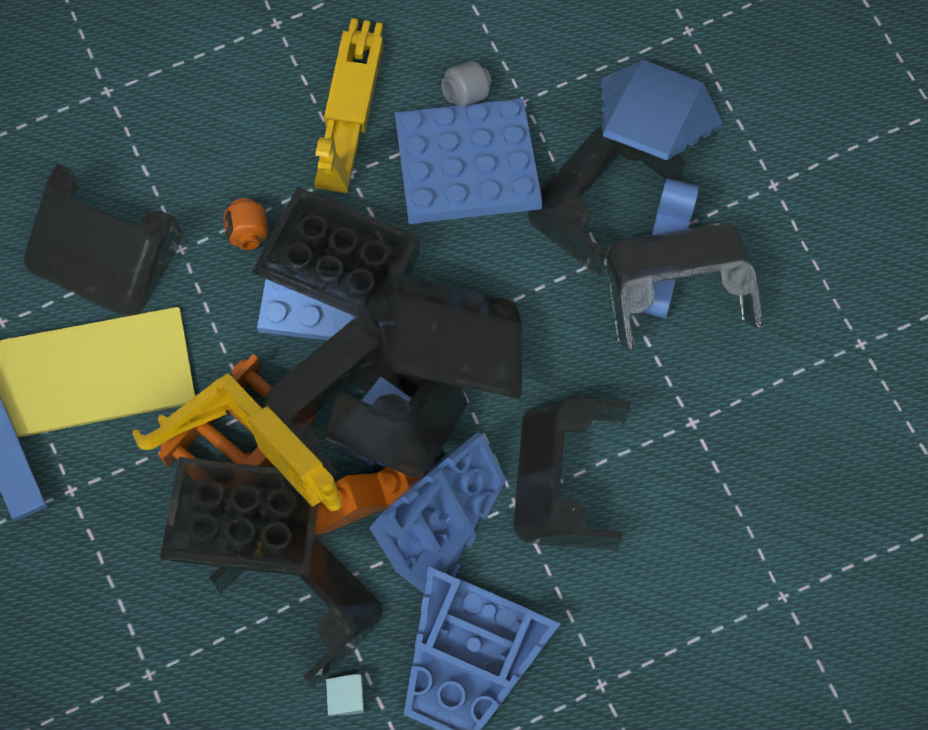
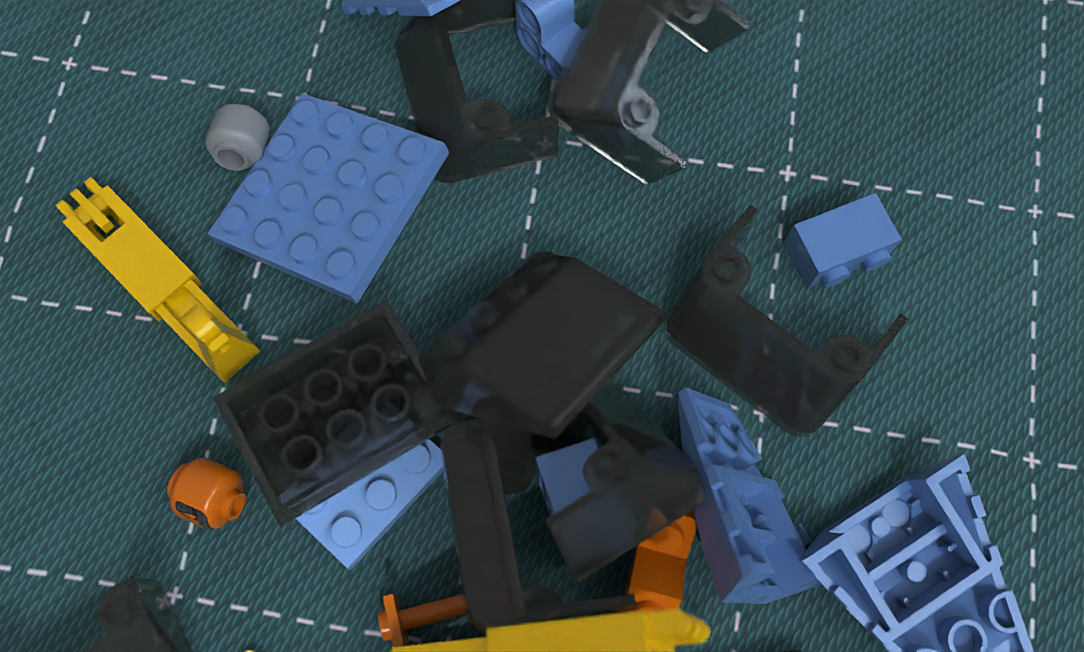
camera: 55 degrees left, 0 degrees up
none -> medium blue brick [784,193,902,288]

